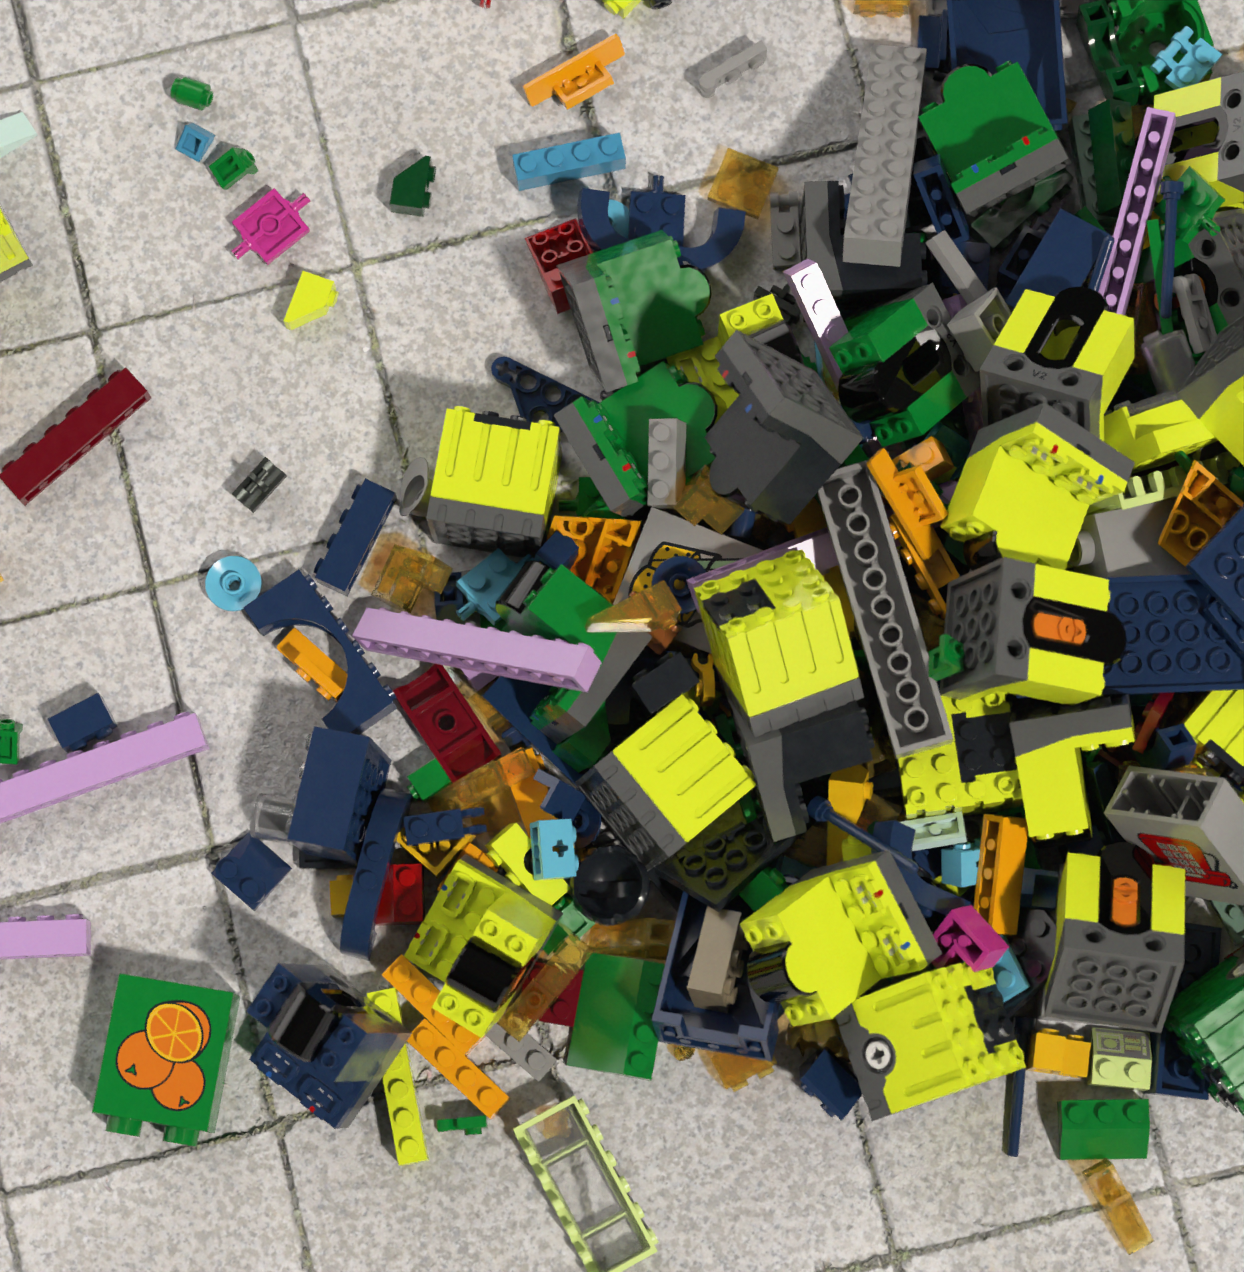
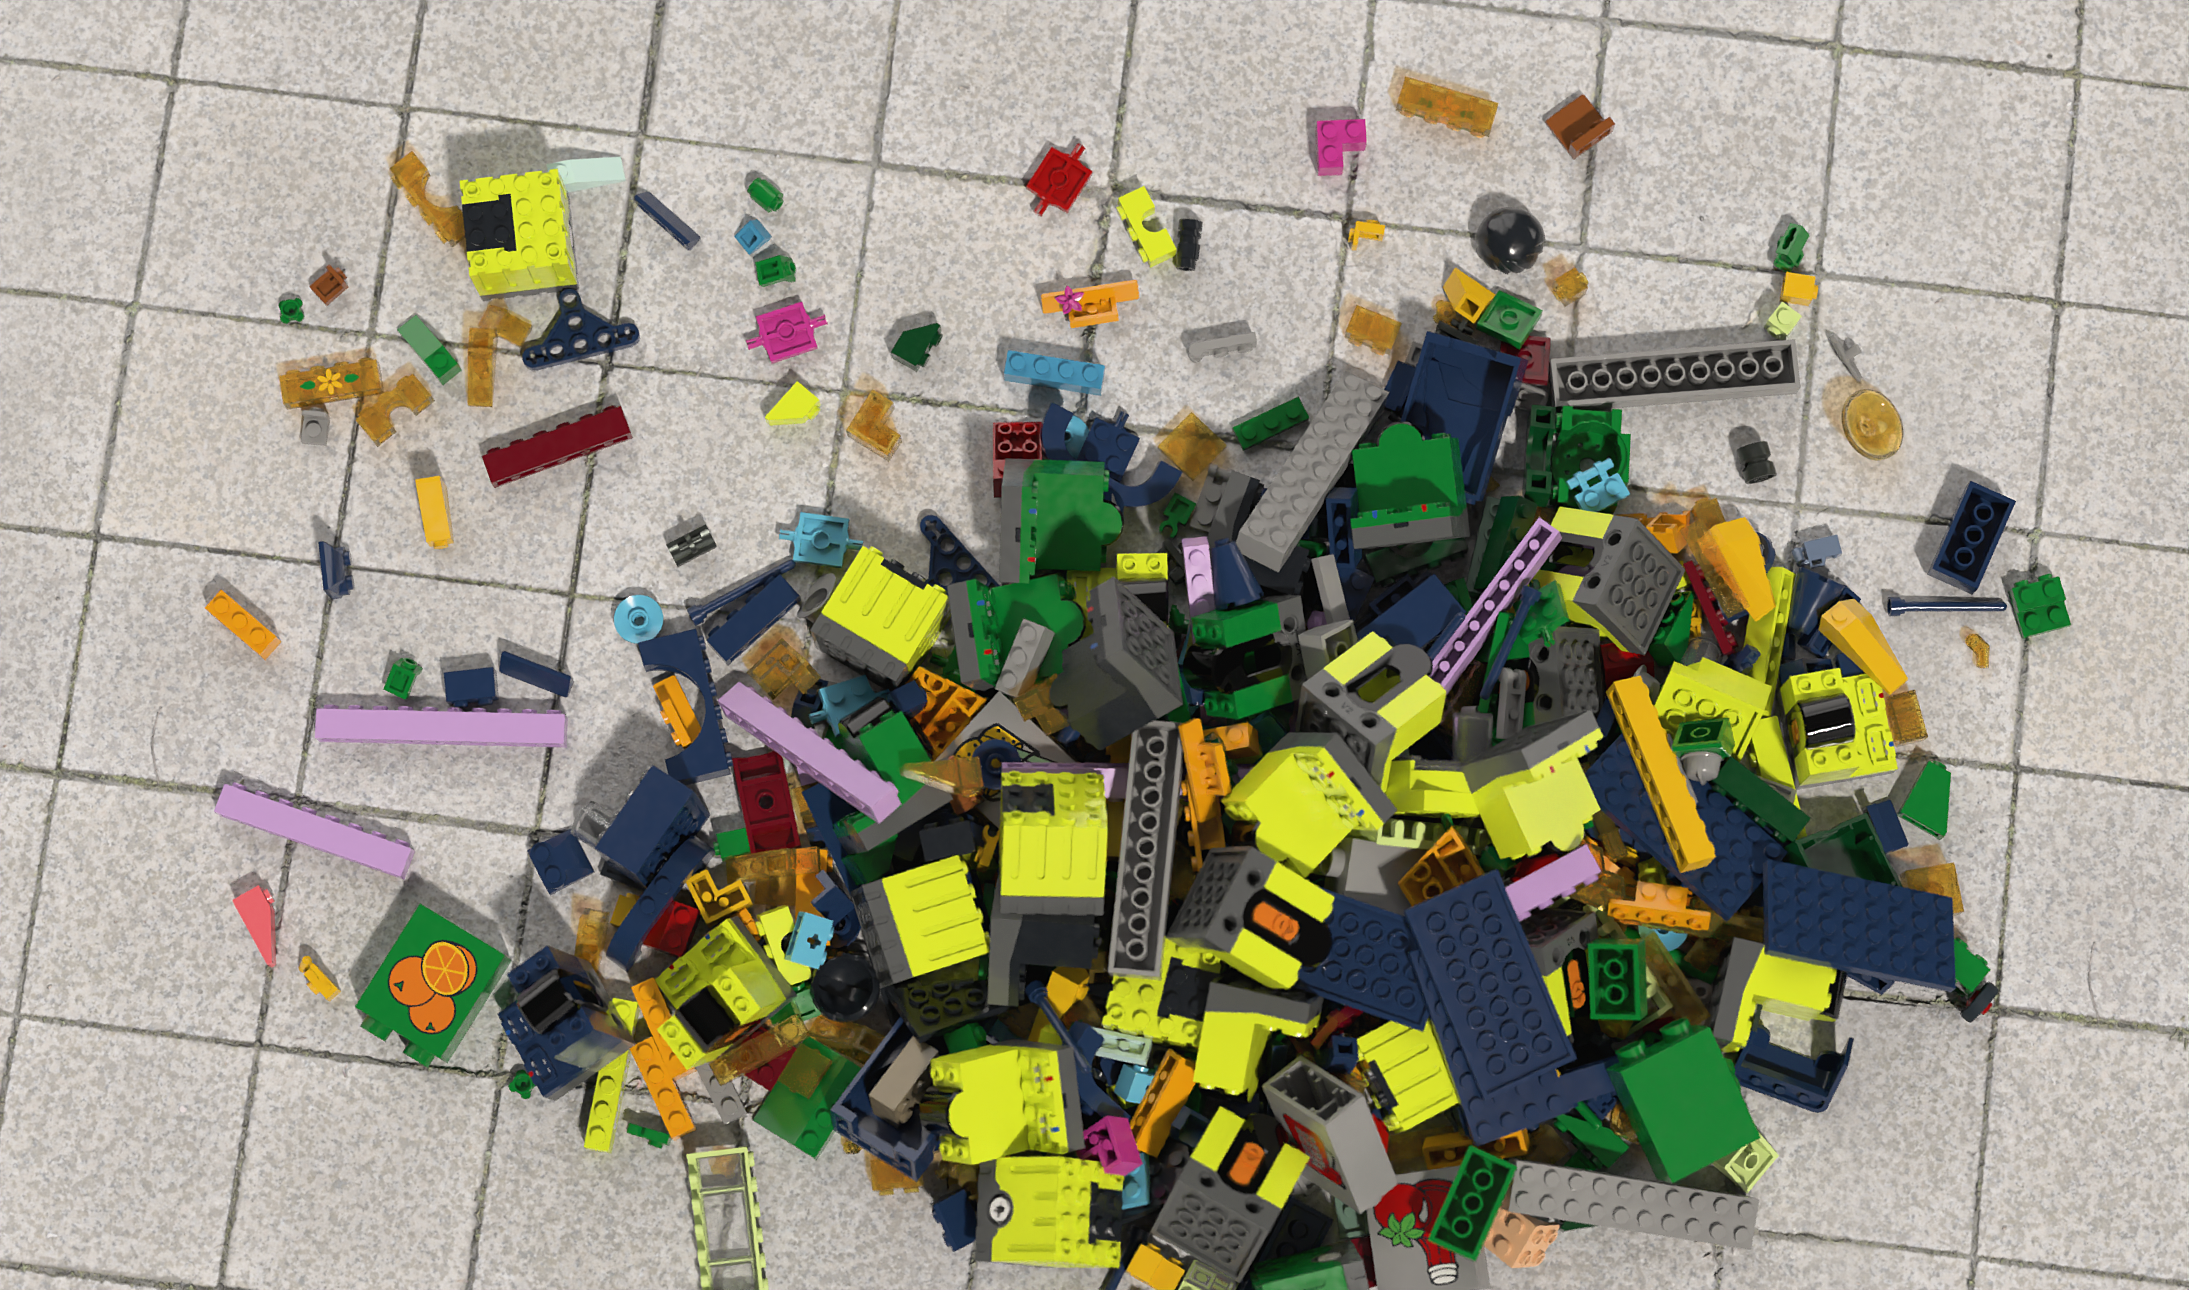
camera: 20 degrees right, 0 degrees up
dark blue hinge [403,807,487,847] -> none
green bracket [928,634,964,681] -> none
none -> yellow piece [298,956,341,1001]
none -> dark blue slope [499,651,574,698]
none -> green plate [509,1069,536,1099]
none -> dark blue beam [522,289,640,371]
none -> clear yellow slope [574,908,610,976]
none -> dark blue slope [634,192,701,250]
none -> dark blue piece [686,559,796,626]
none -> clear yellow piece [778,1043,833,1099]
none -> medium azure plate [779,512,864,568]
none -> clear yellow brick [846,389,902,462]
none -> dark pink plant [1055,285,1084,315]
none -> green plate [1159,492,1196,539]
none -> dark blue cone [1211,537,1264,610]
none -> green plate [1232,396,1309,451]

